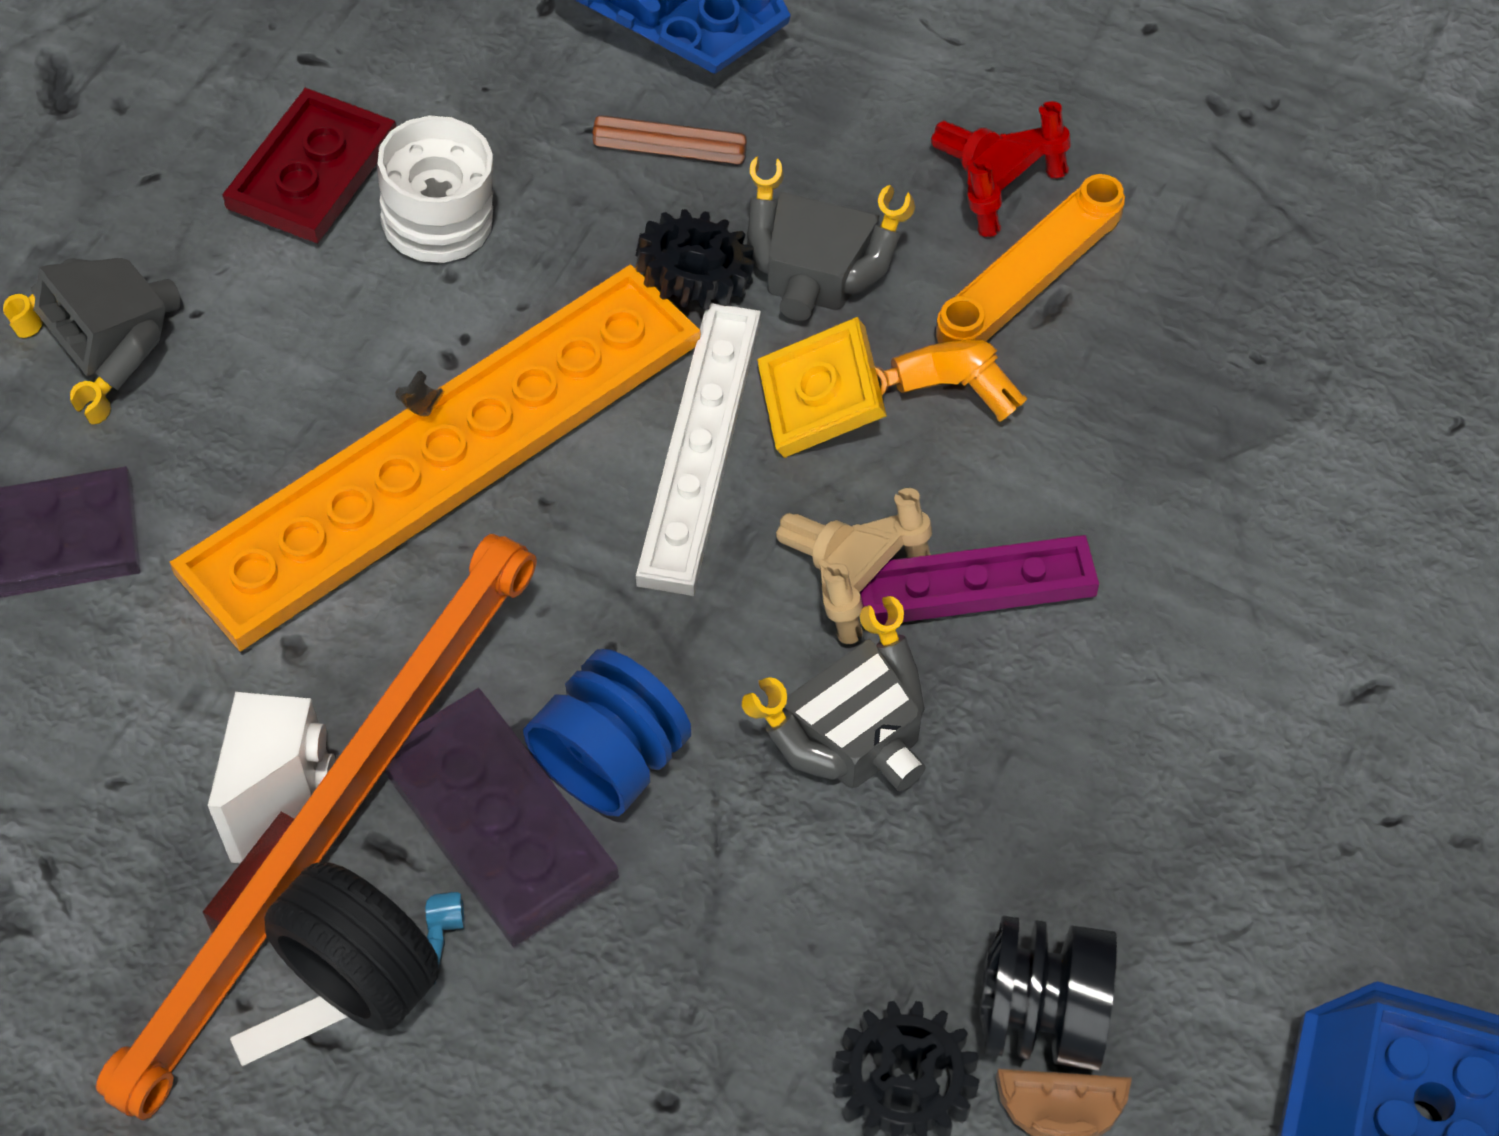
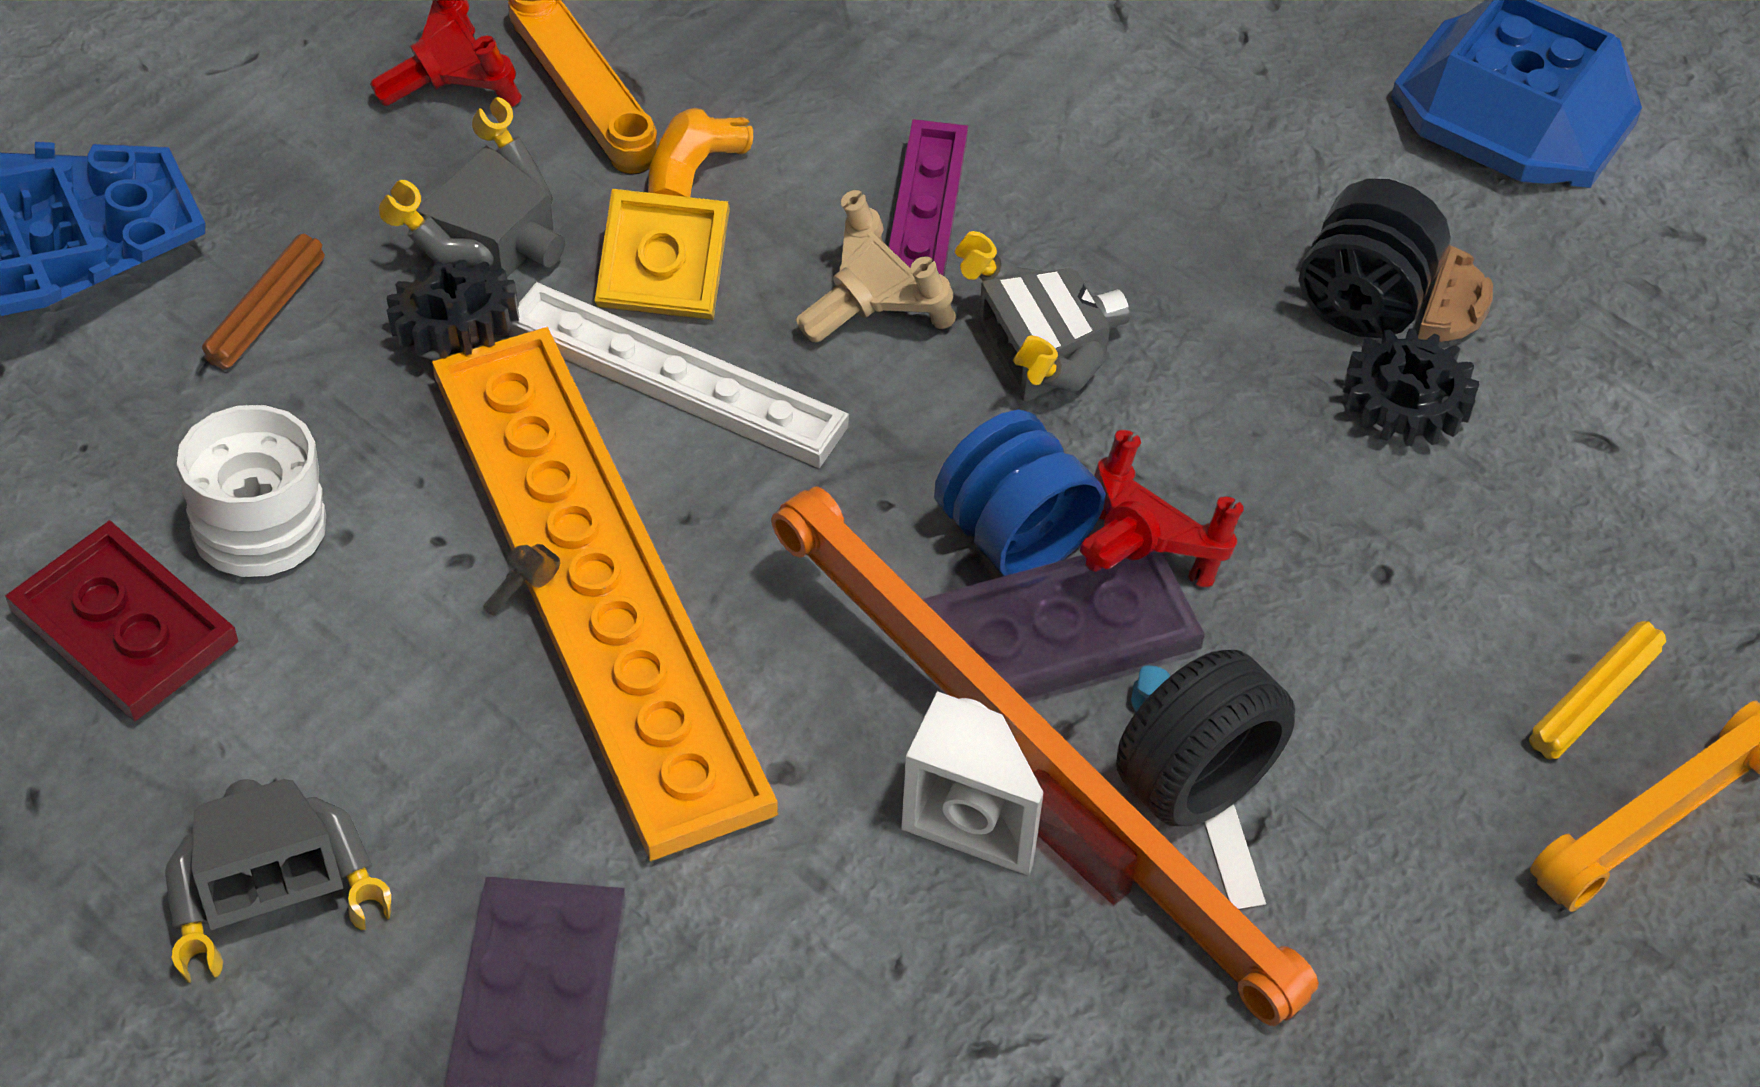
camera: 75 degrees left, 5 degrees down
none -> red axle [1080,430,1244,587]

